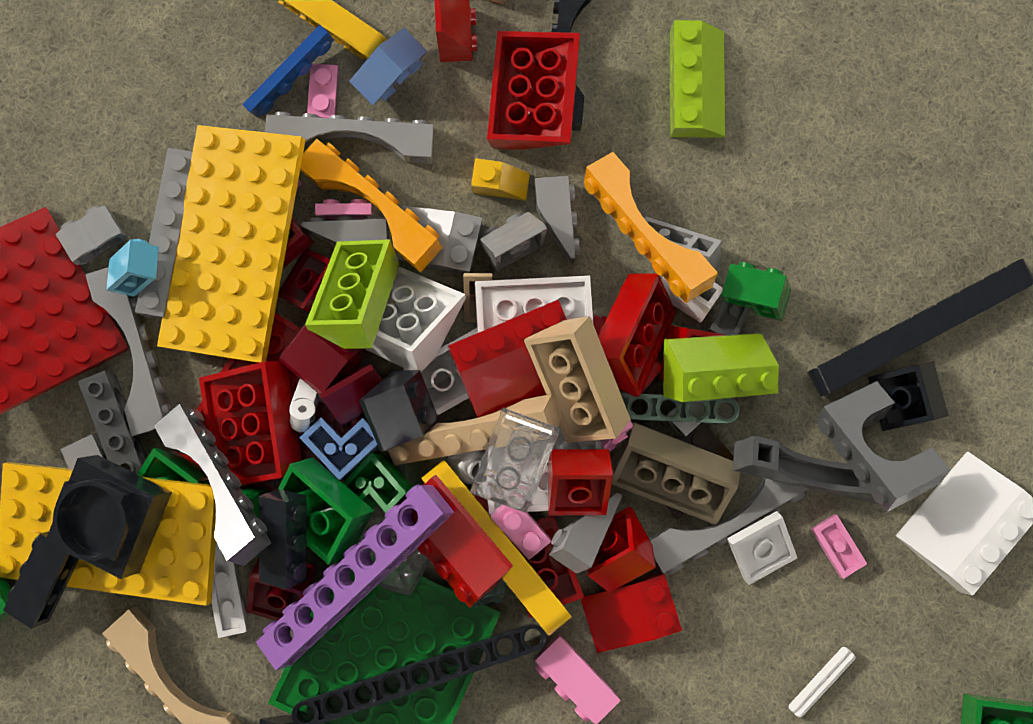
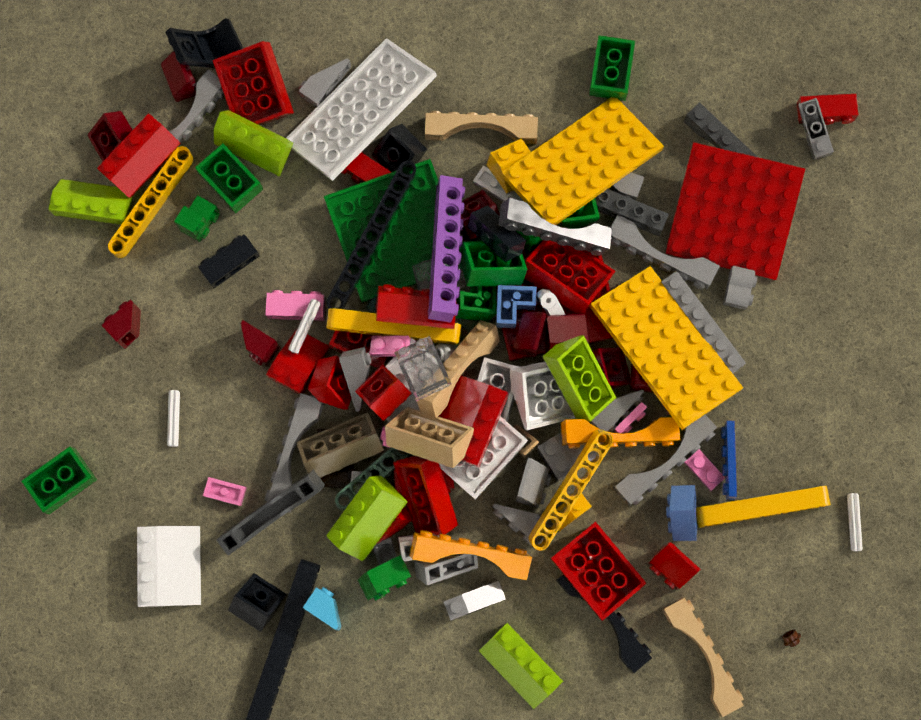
camera: 145 degrees right, 5 degrees down
black brick [3,531,79,629] -> none
black container [46,455,172,579] -> none
medium azure brick [106,239,159,297] -> none
black slope [359,370,439,451] -> none
white plate [727,511,797,585] -> none
dark grey arch [816,381,951,512] -> none
none -> dark red slope [241,320,280,366]
none -> white axle [289,299,321,353]
none -> medium azure slope [303,587,341,631]
none -> slope [444,581,506,621]
none -> yellow slope [486,139,531,194]
none -> yellow beam [529,429,613,551]

